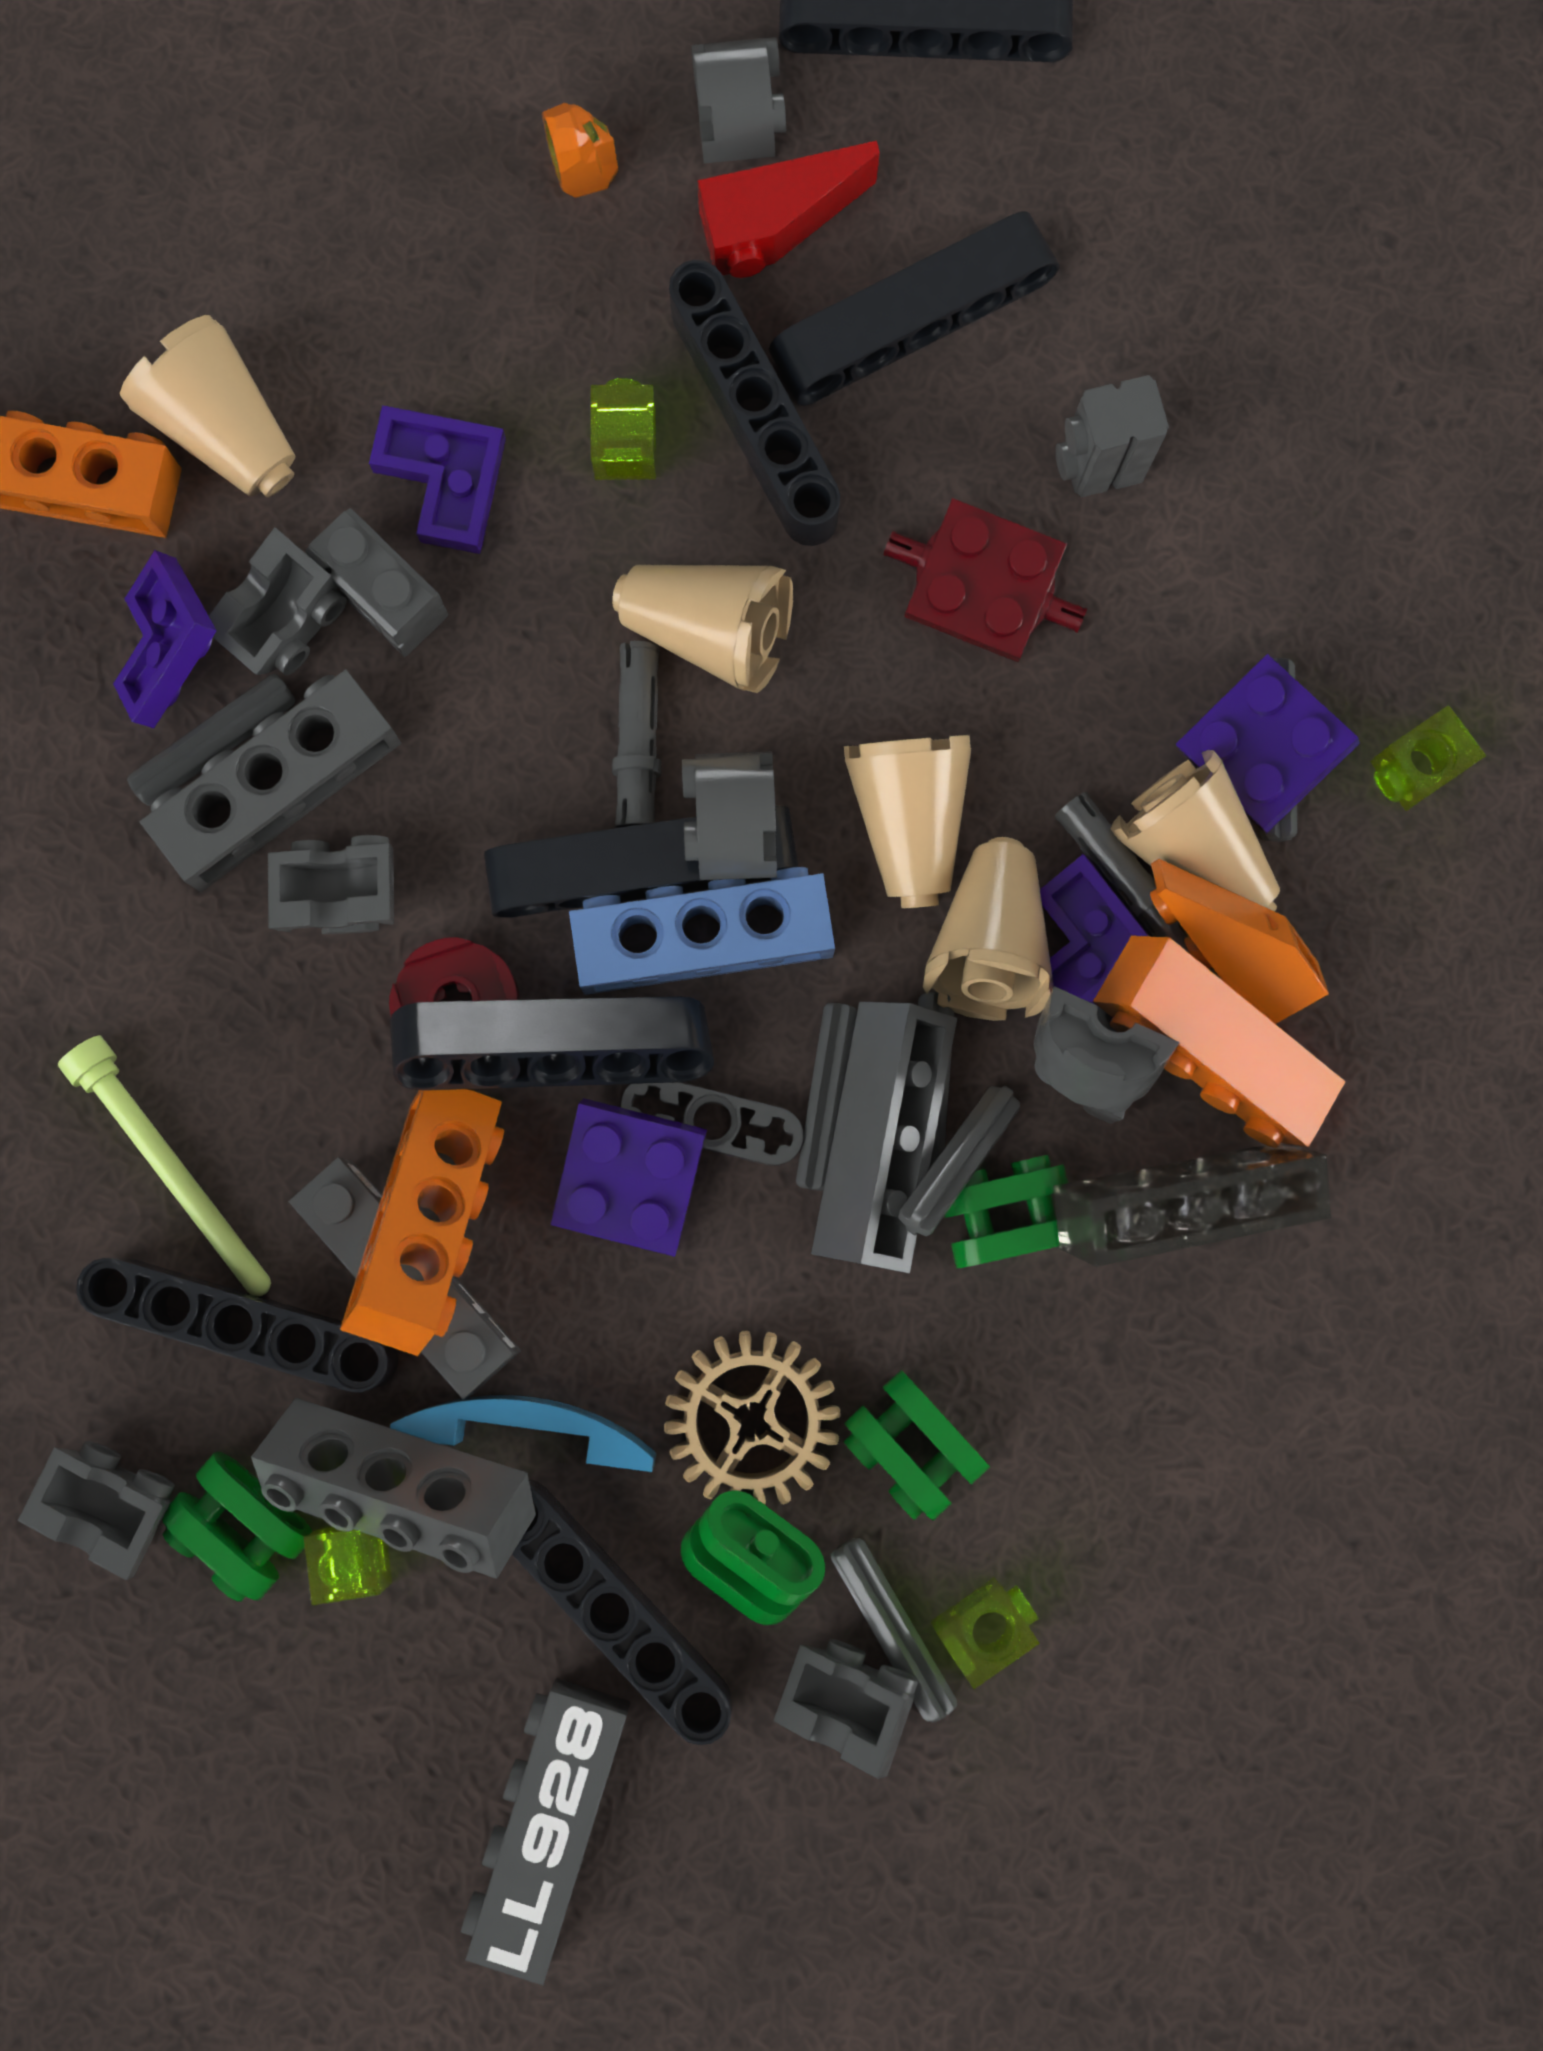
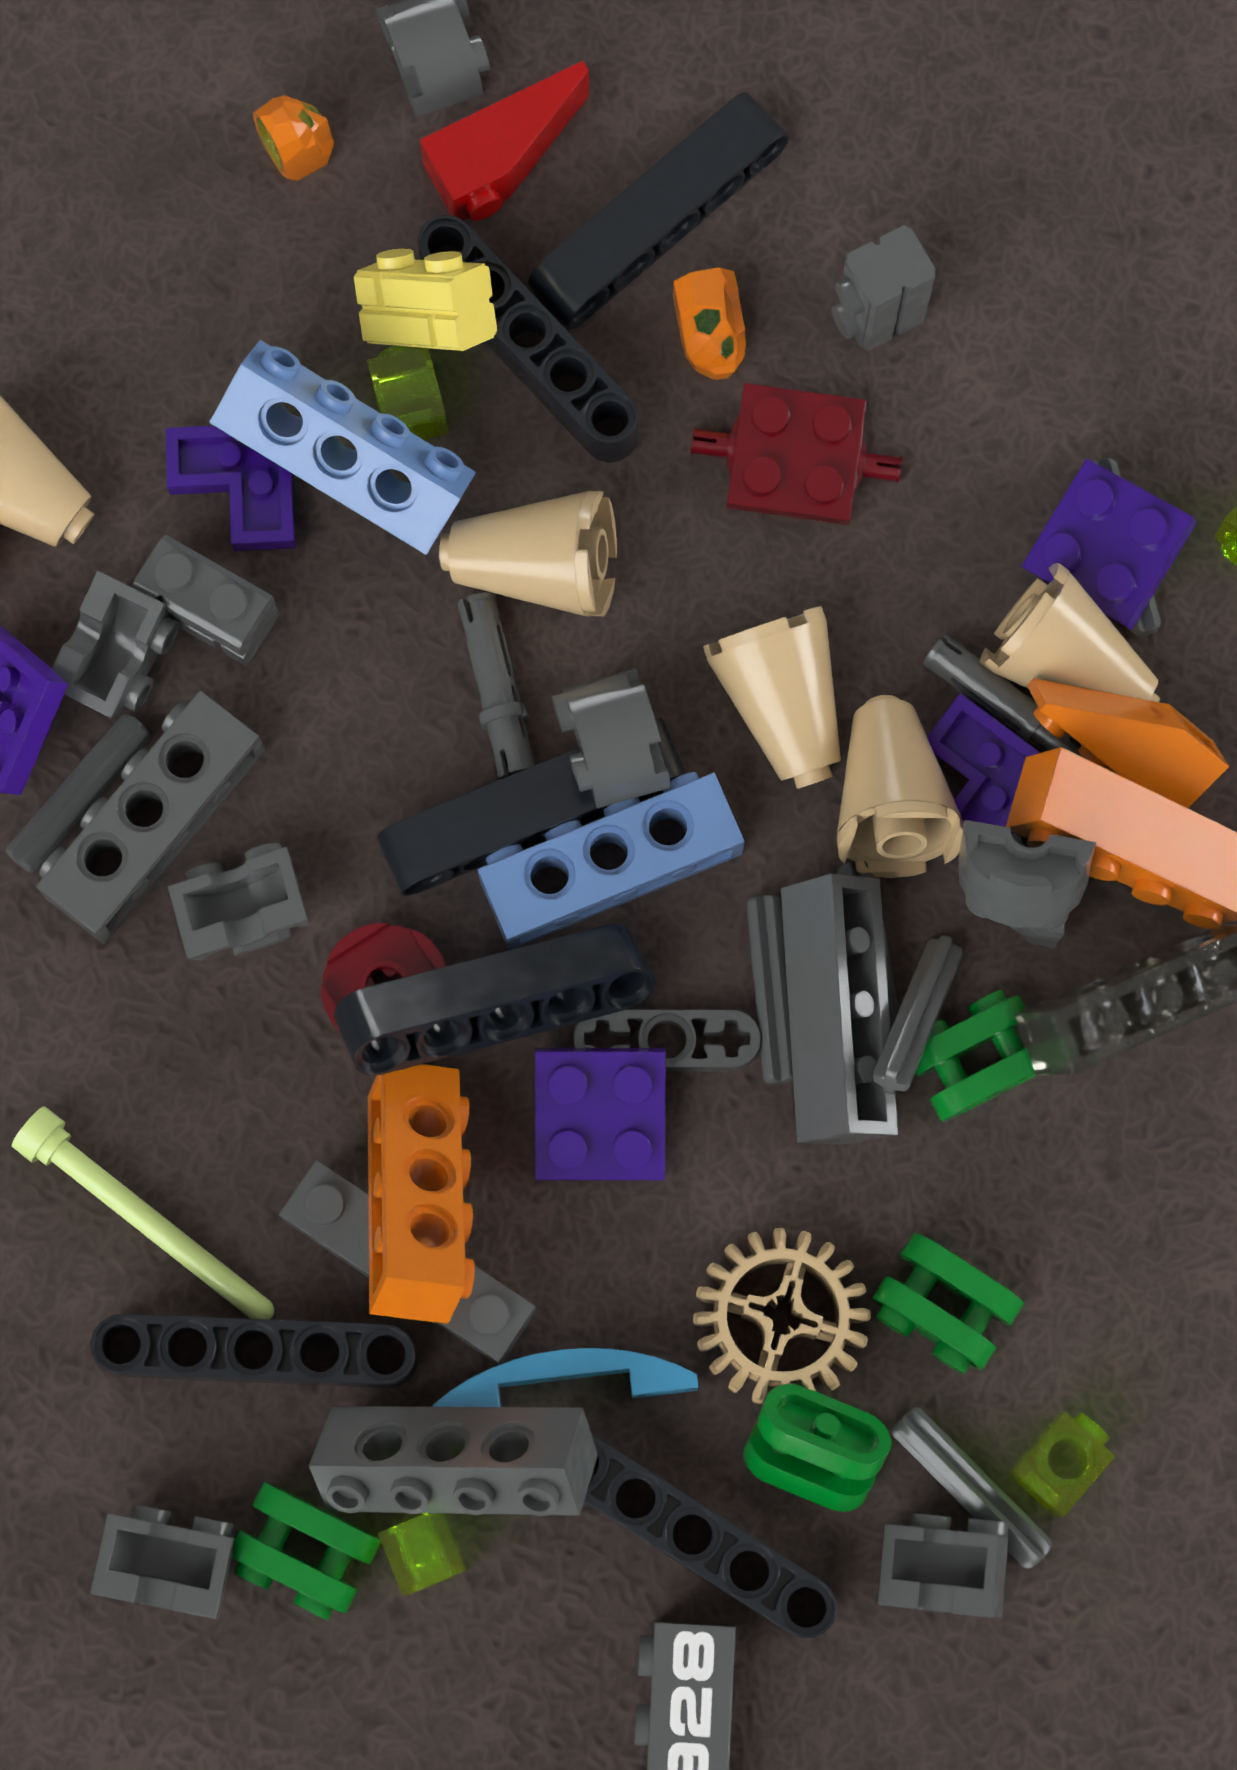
camera: 10 degrees left, 5 degrees down
none -> medium blue brick [209,340,476,555]
none -> light yellow brick [354,249,497,351]
none -> orange rock [673,267,746,380]

